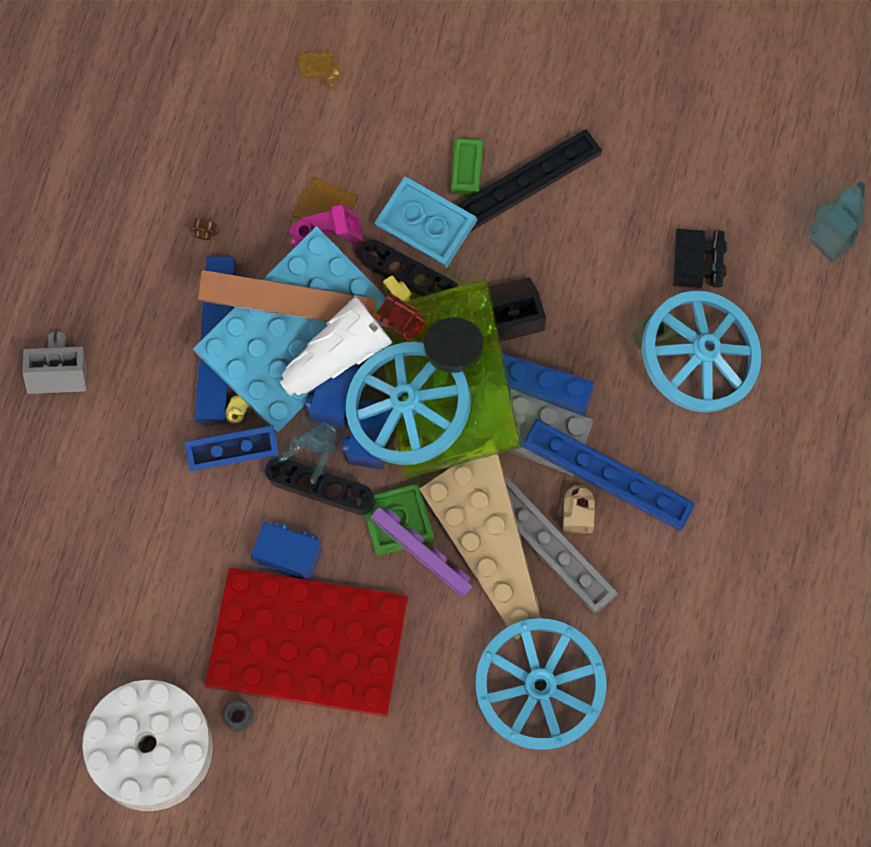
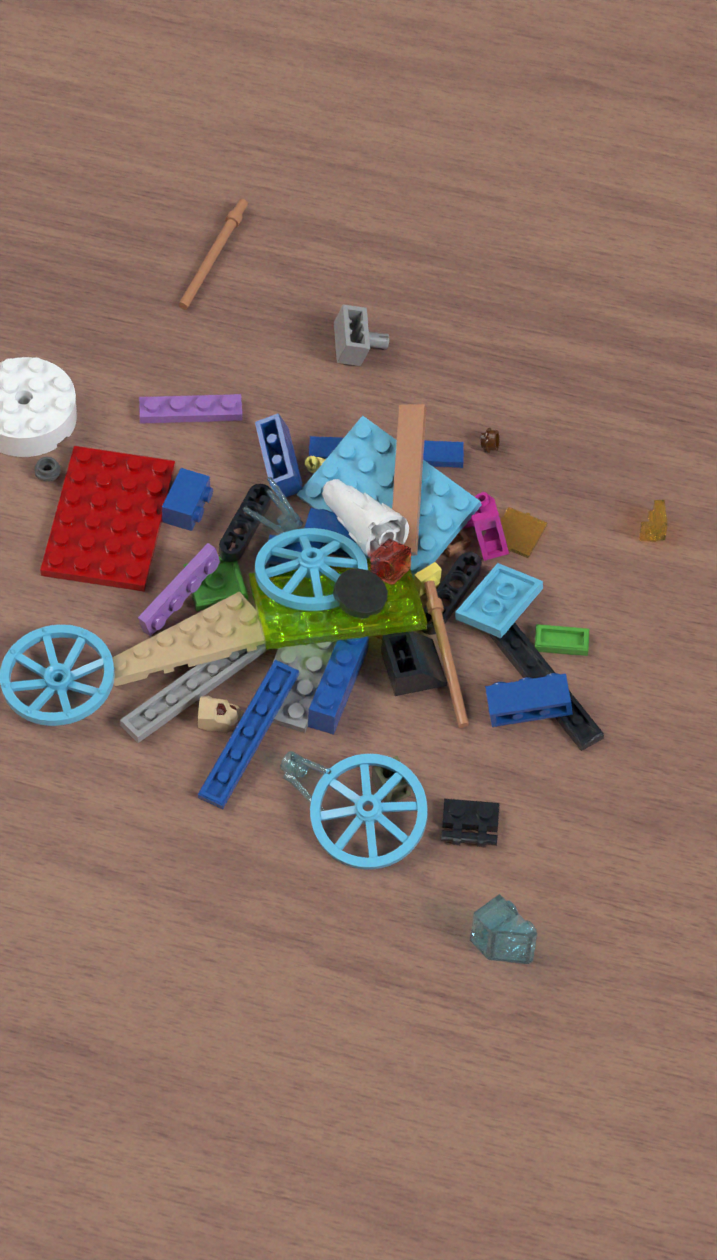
camera: 85 degrees right, 15 degrees down
none -> medium lavender plate [139,394,242,423]
none -> clear light blue plant [280,751,338,812]
none -> nougat bar [424,581,469,728]
none -> blue brick [485,673,573,727]

